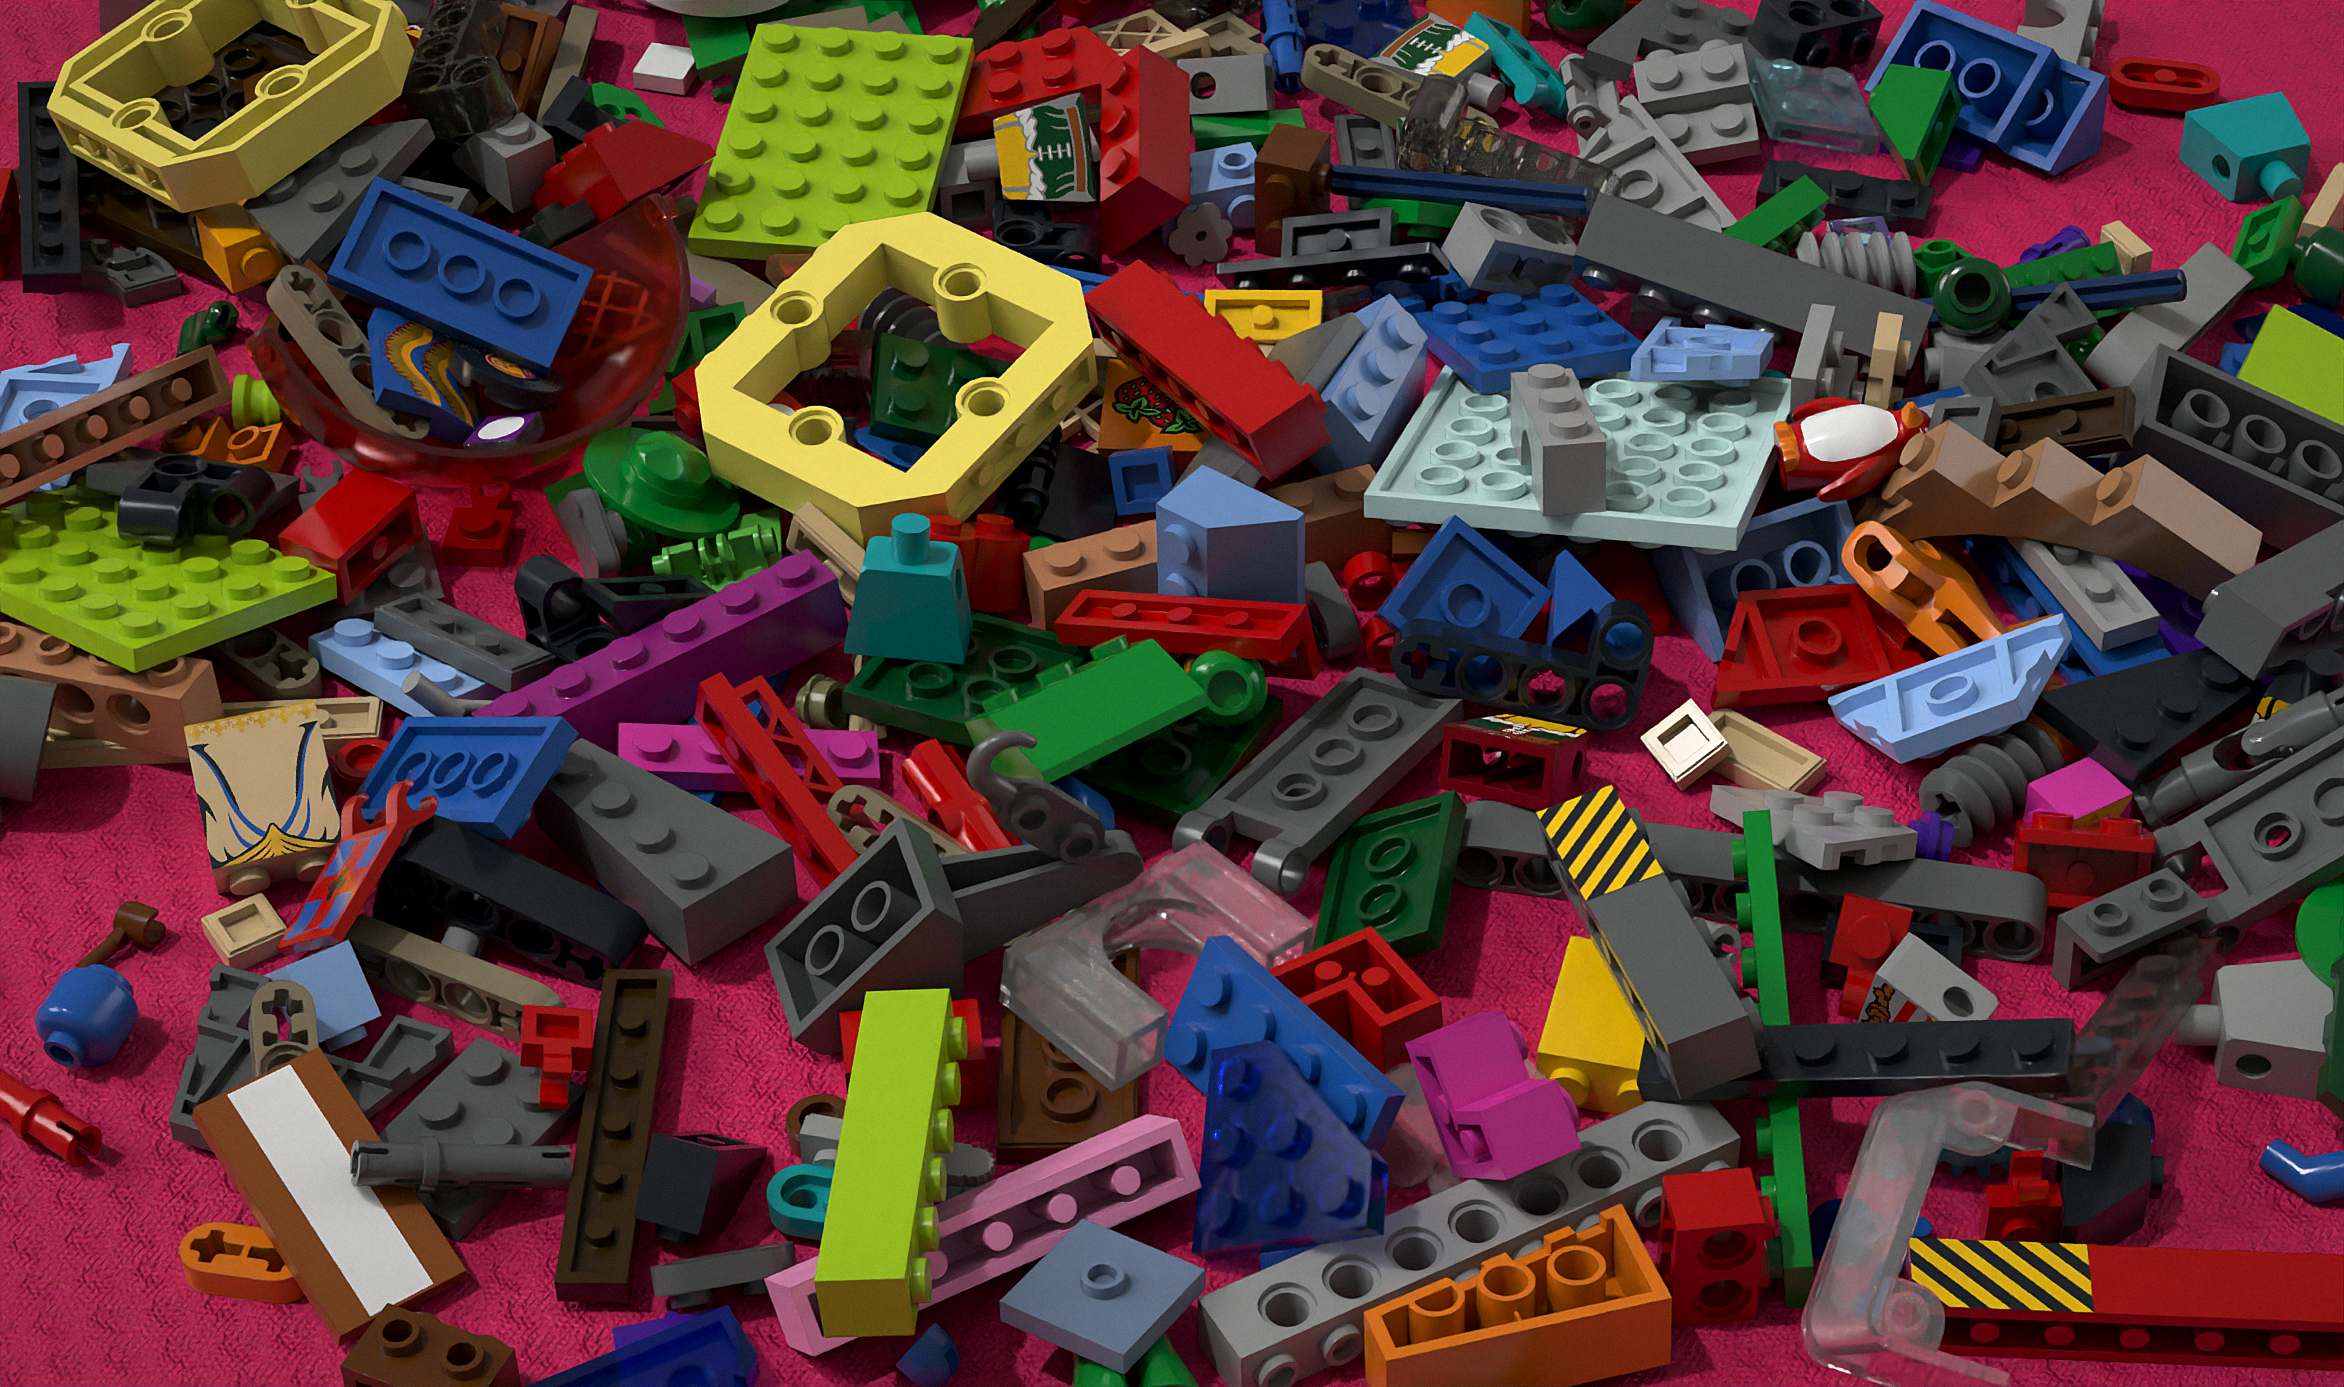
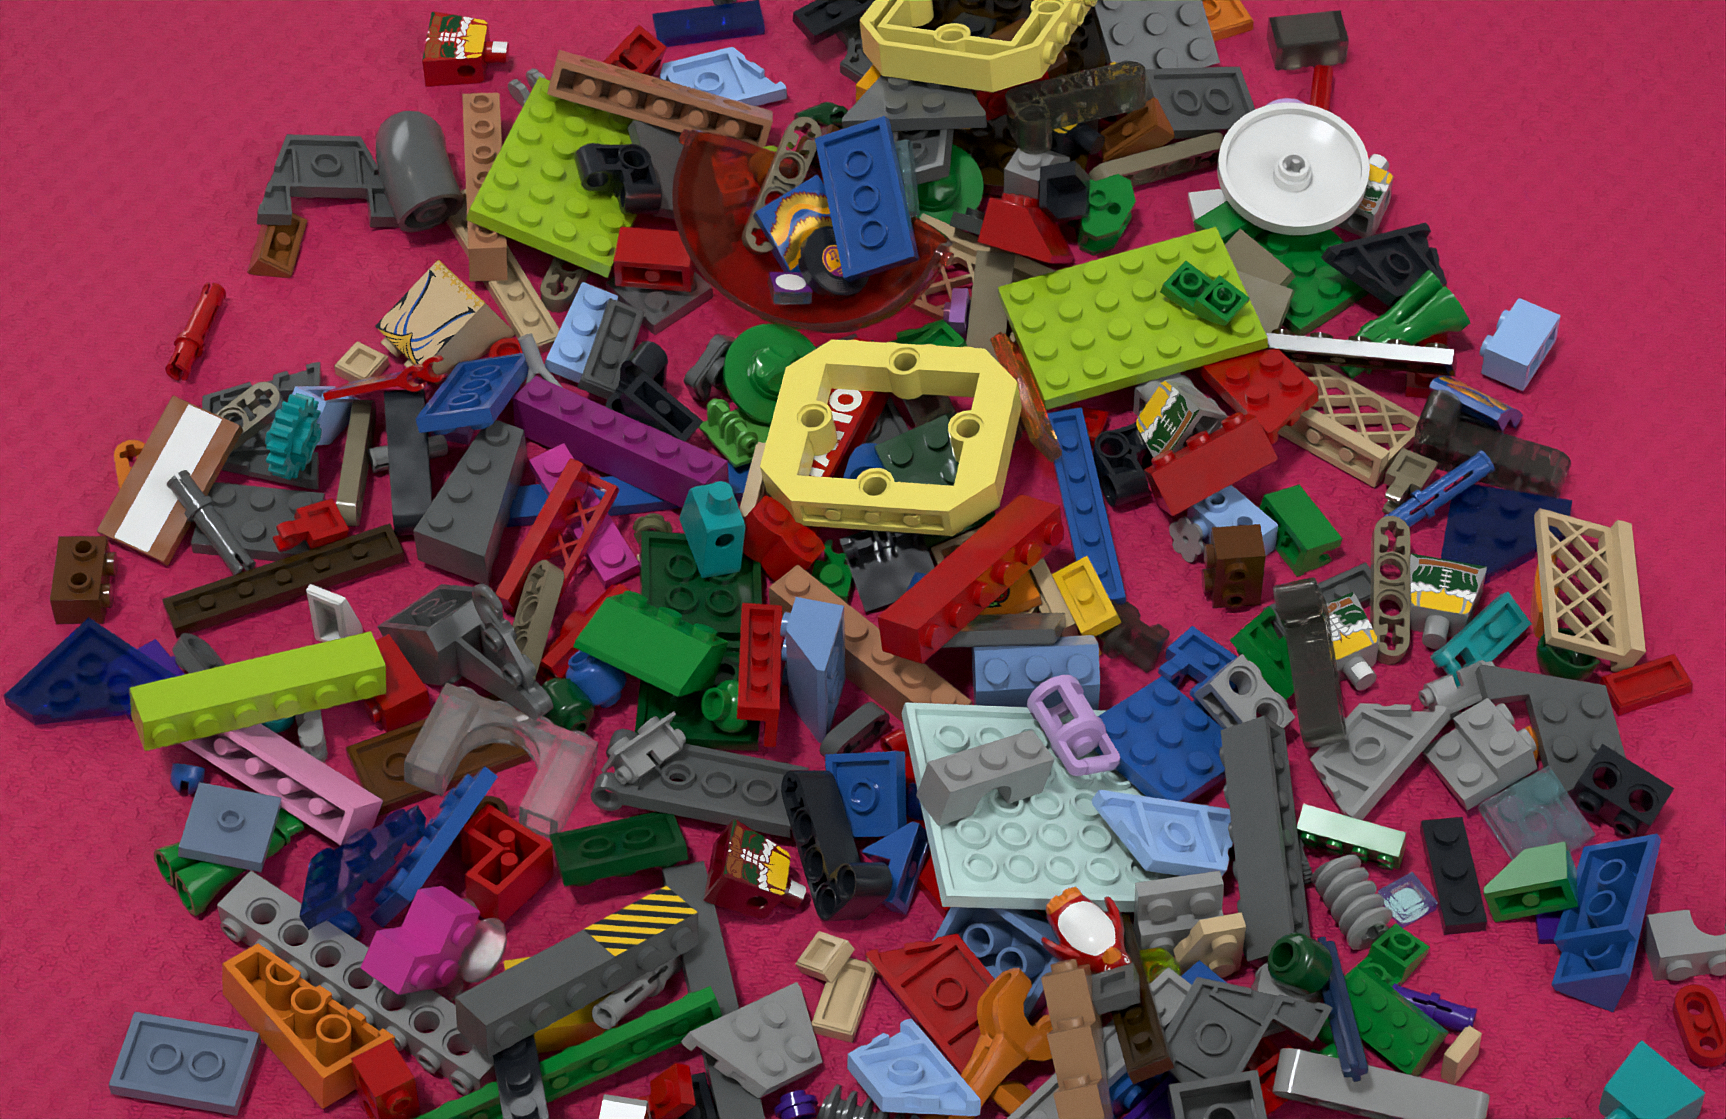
camera: 65 degrees right, 10 degrees up
blue head [34,964,139,1068] -> none
reddish brown hand [75,901,166,968] -> none
red plate [442,481,517,568] -> none
black slope [633,1130,768,1244] -> none
light grey torso [1177,54,1276,115] -> none
black bracket [1215,207,1450,290] -> none
dark blue axle [1330,164,1594,218] -> none
none -> teal gear [265,393,322,480]
none -> white slope [306,584,363,642]
none -> light grey hinge [601,711,686,784]
none -> lavender piece [1027,675,1120,776]
none -> green slope [1160,260,1250,326]

